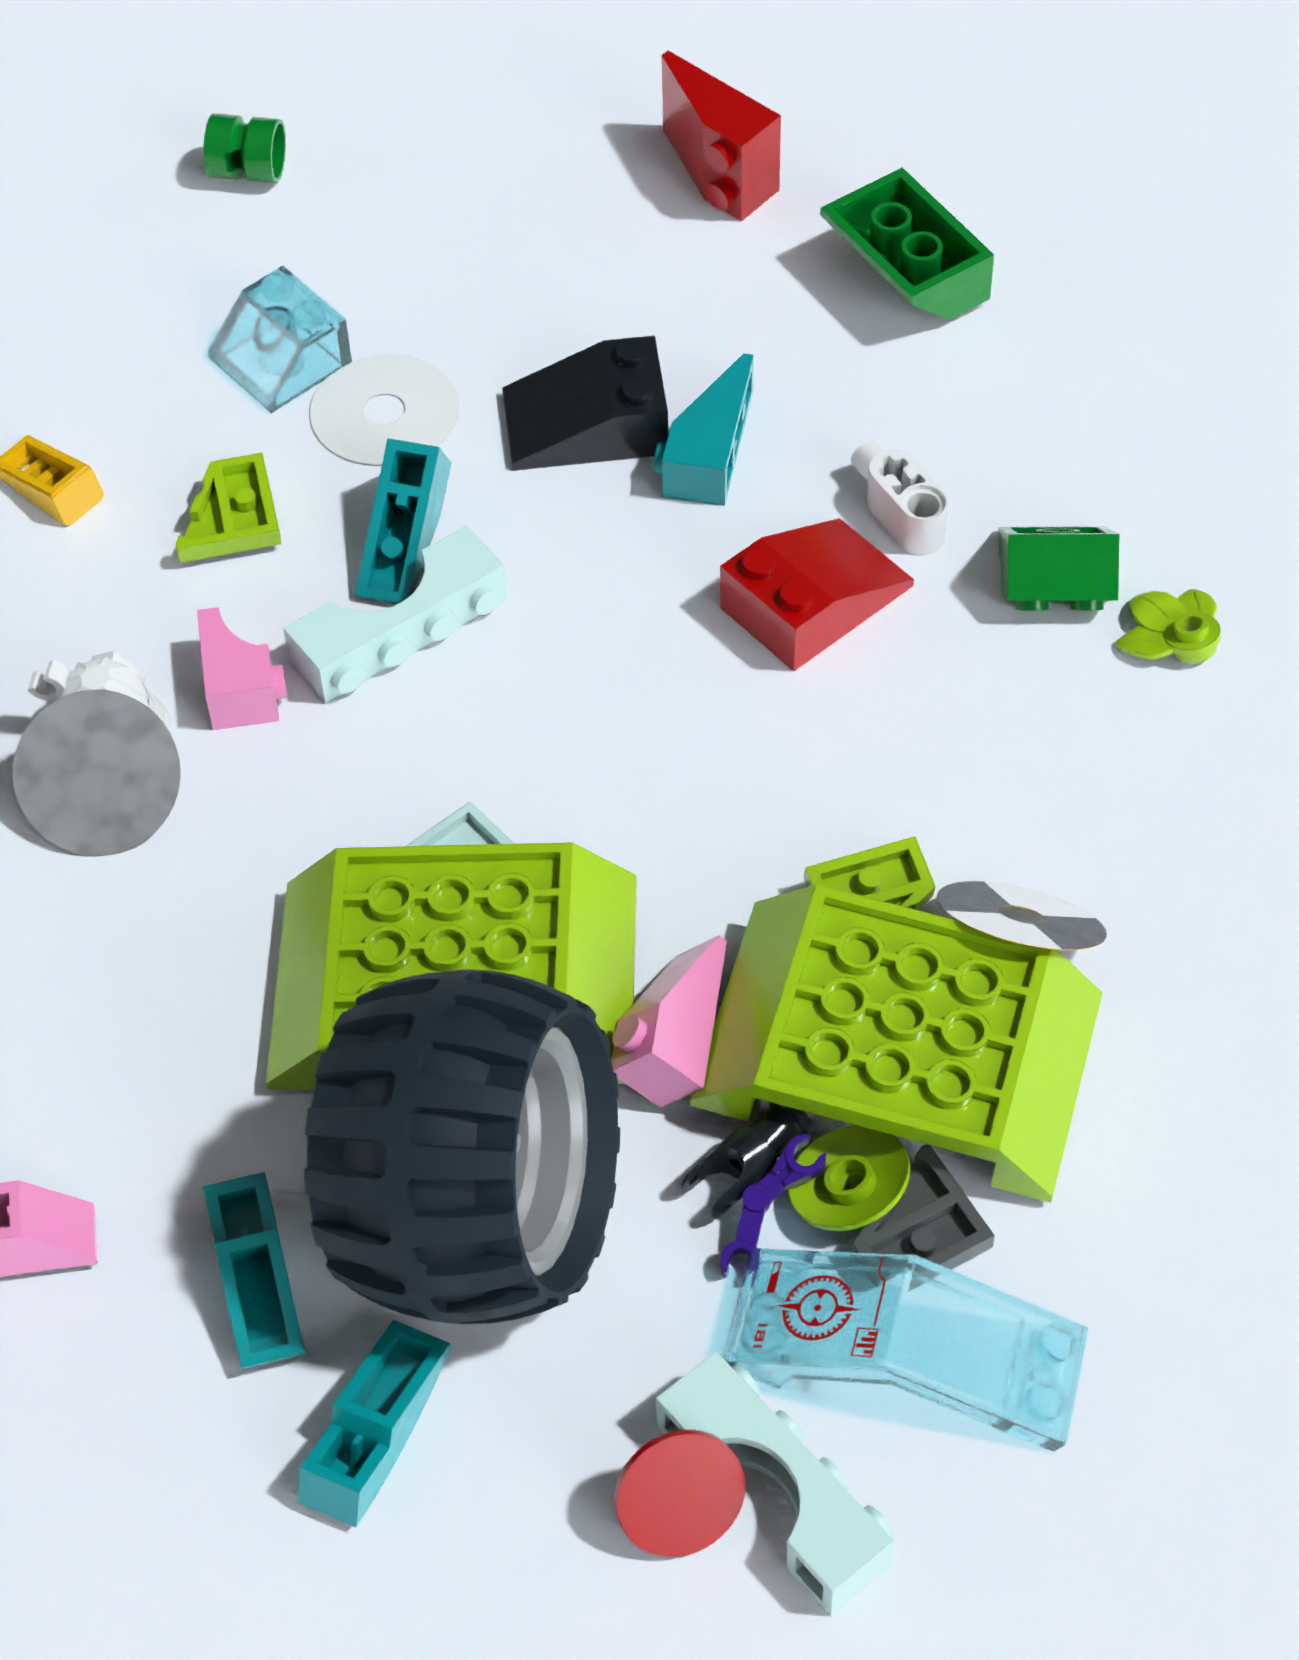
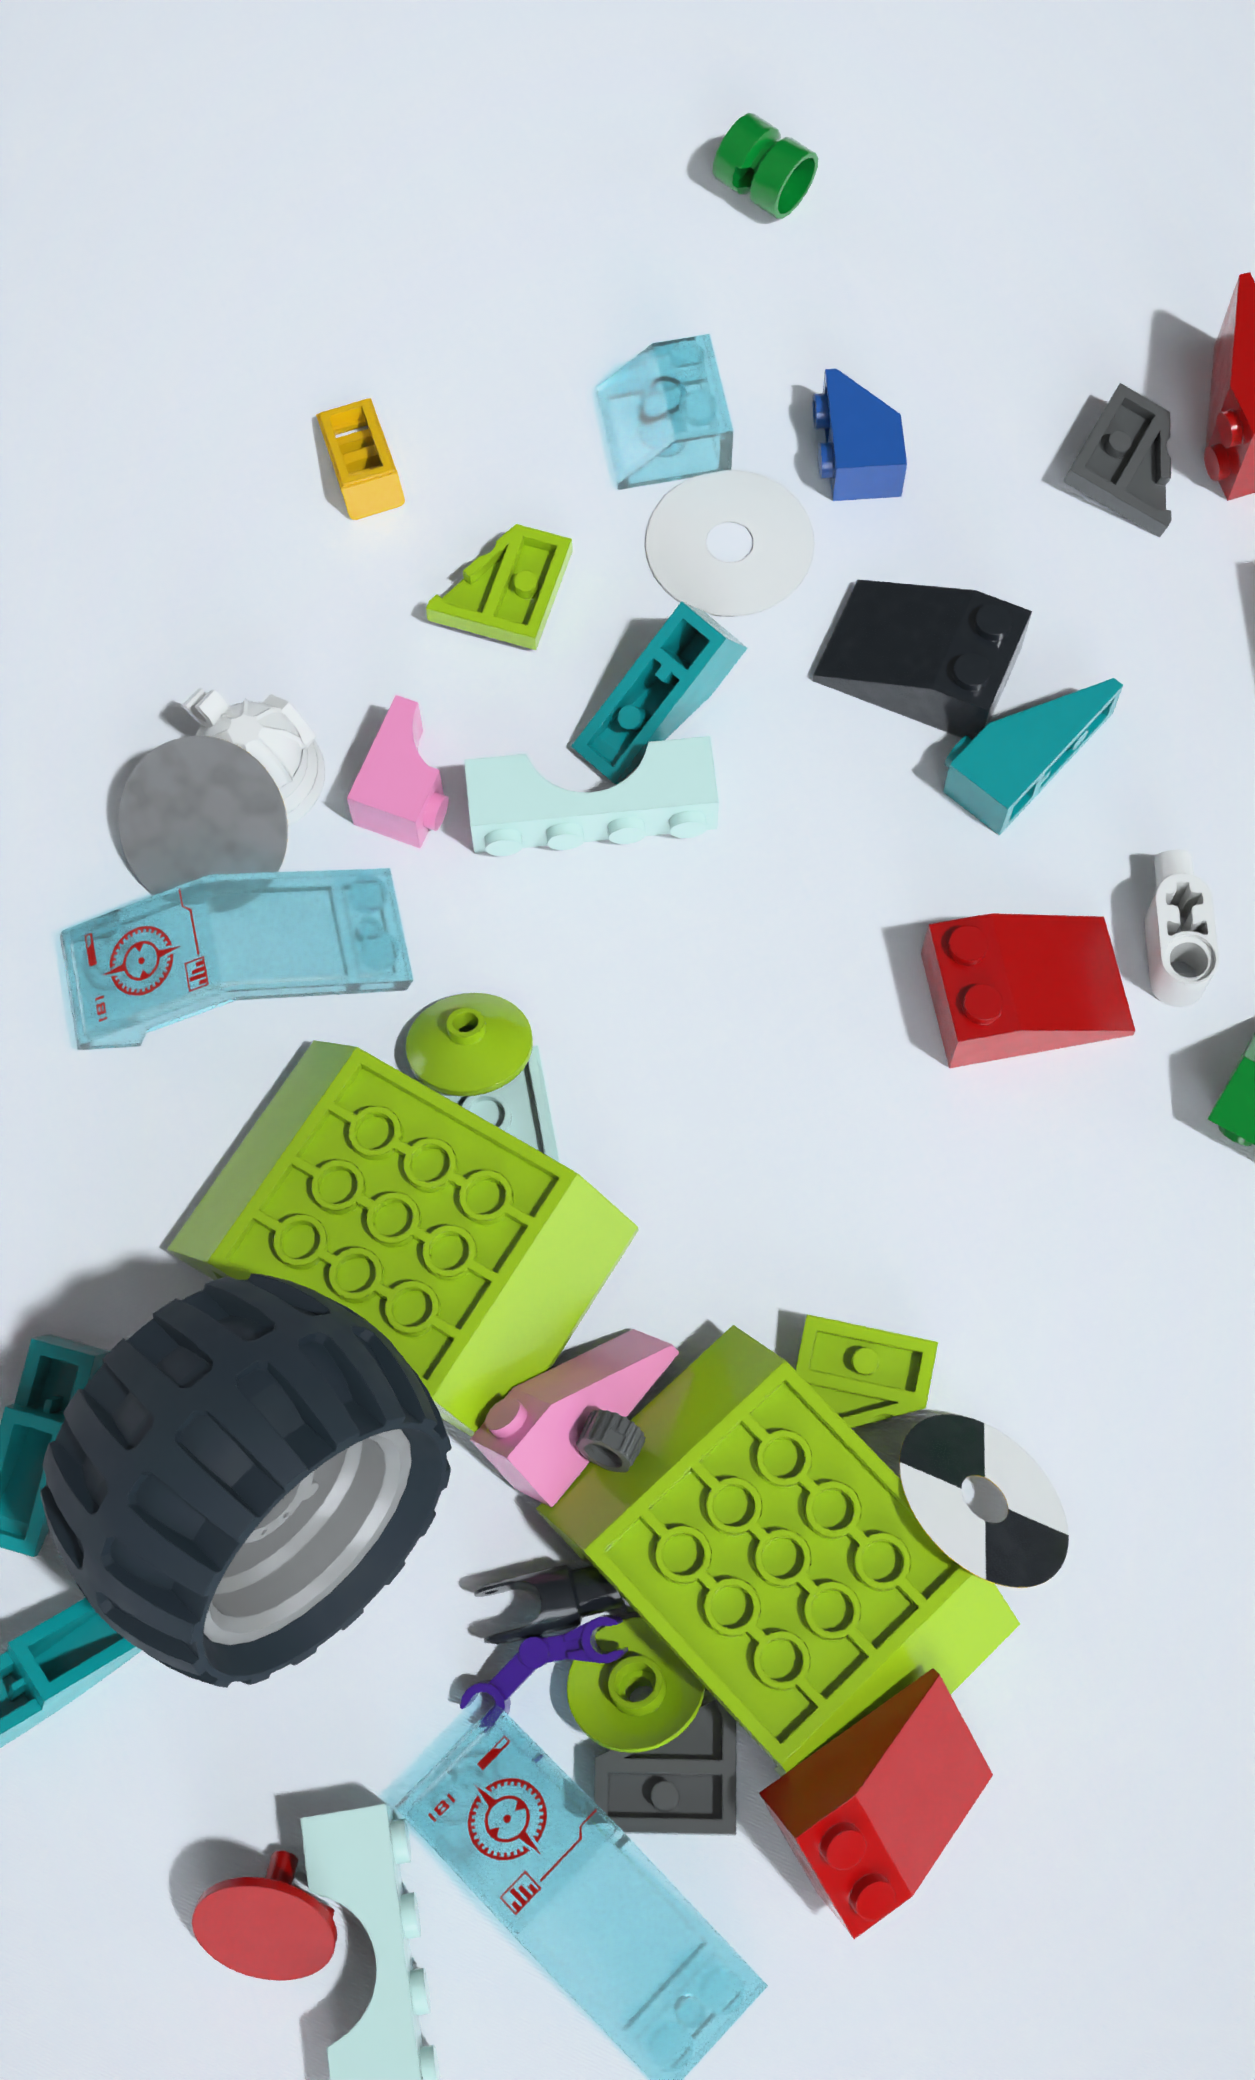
camera: 30 degrees right, 15 degrees up
none -> clear light blue windscreen [60,868,413,1050]
none -> lime dish [406,993,533,1096]
none -> dark grey axle [576,1409,646,1472]
none -> red slope [759,1668,993,1939]
none -> blue slope [812,368,907,501]
none -> dark grey wing [1063,383,1172,538]

